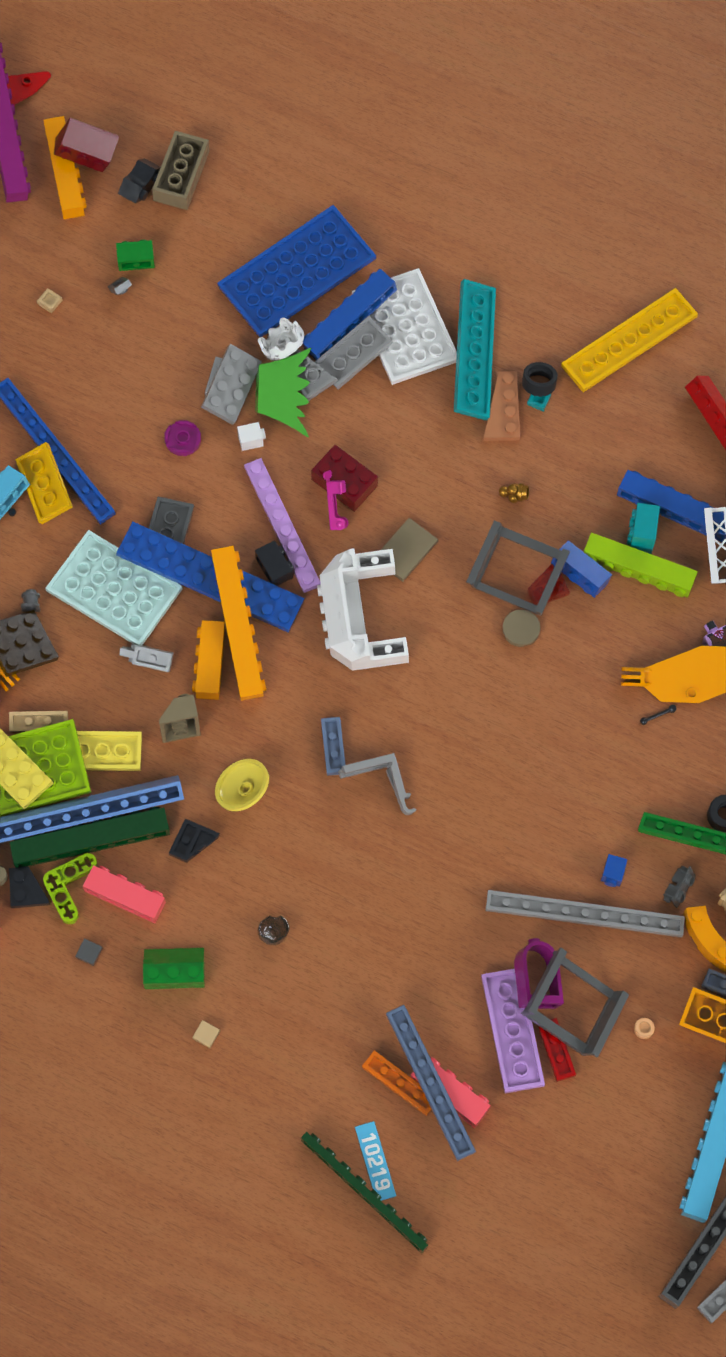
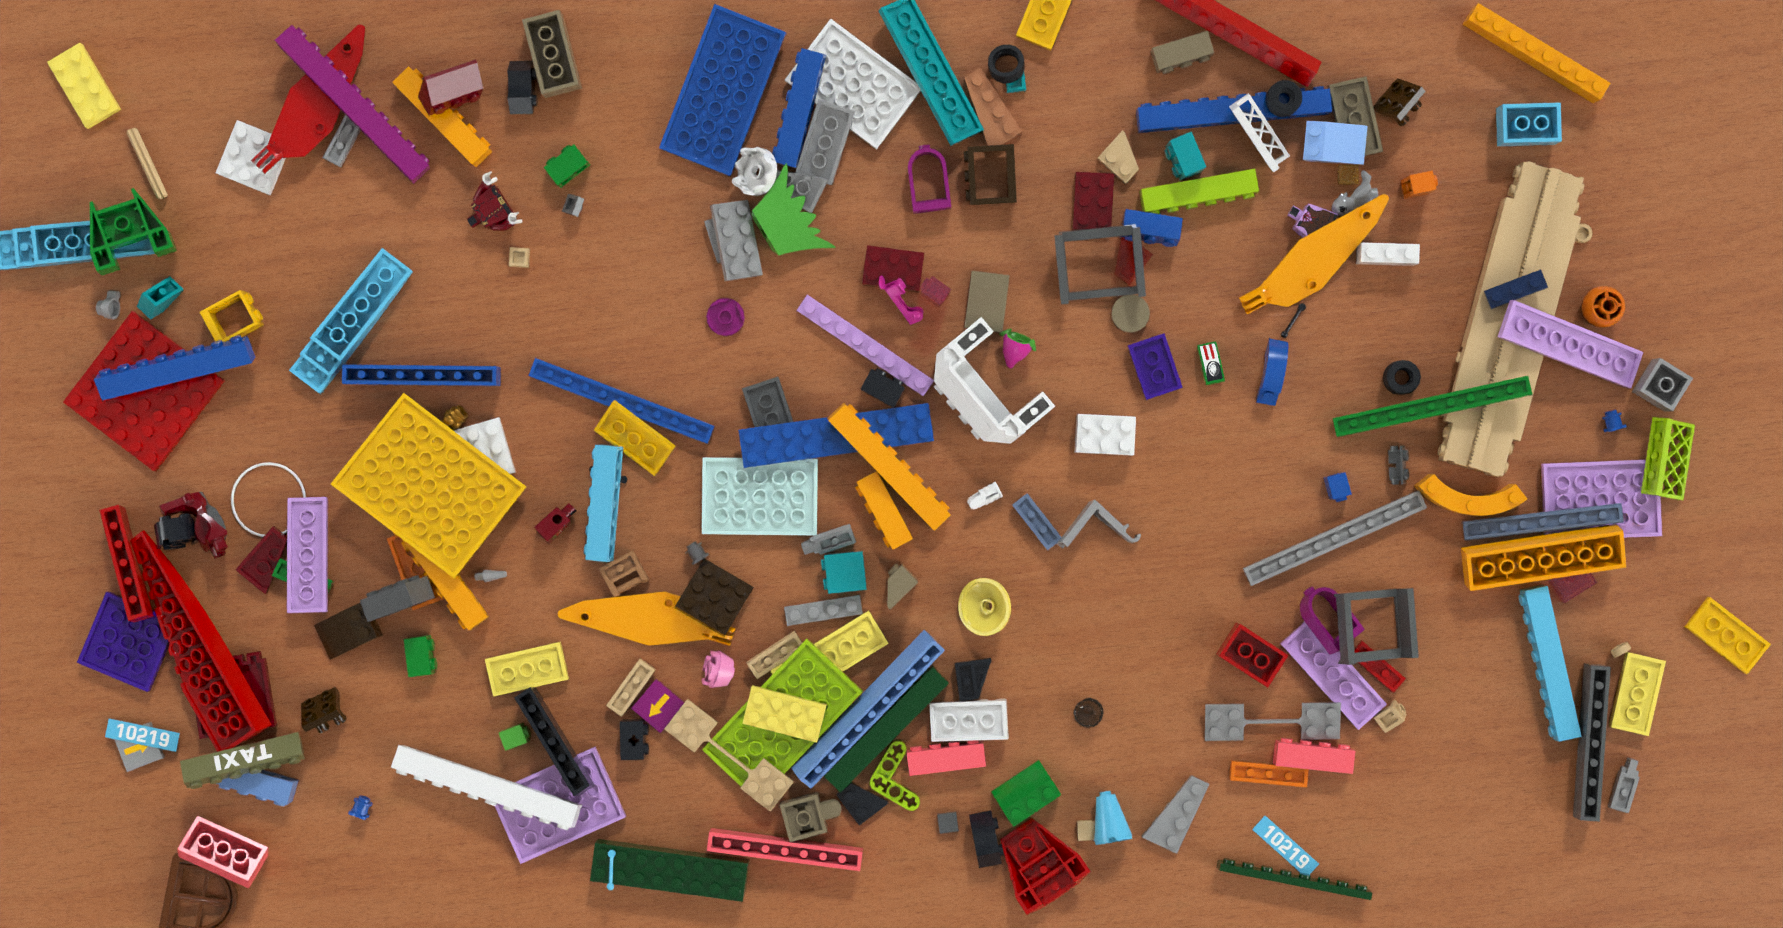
camera: 30 degrees left, 20 degrees up
white brick [237,422,266,451] -> none
sand blue tile [386,1005,476,1161] -> none
pearl gold piece [498,483,529,503] -> none
light nougat tile [634,1018,655,1039] -> none
none -> dark red torso [467,171,522,231]
none -> light grey plate [784,595,863,626]
none -> teal brick [821,551,867,594]
none -> magenta window [908,145,951,214]
none -> clear pink brick [920,276,951,308]
none -> white hinge [929,699,1009,742]
none -> dark brown window [964,144,1017,205]
none -> white hinge [967,482,1003,509]
none -> black brick [969,810,1004,868]
none -> dark pink hat [999,329,1036,369]
none -> red wedge [1000,818,1091,915]
none -> dark red plate [1072,172,1114,230]
none -> white brick [1074,414,1136,456]
none -> medium azure cone [1094,791,1132,845]
none -> tan wing [1097,130,1139,184]
none -> dark purple plate [1127,333,1183,400]
none -> light grey wing [1142,775,1209,854]
none -> dark tan brick [1150,31,1214,74]
none -> slope [1197,341,1225,385]
none -> light grey hinge [1205,702,1341,741]
none -> red brick [1216,622,1289,688]
none -> blue arch [1256,338,1288,406]
none -> tan bracket [1374,700,1406,733]

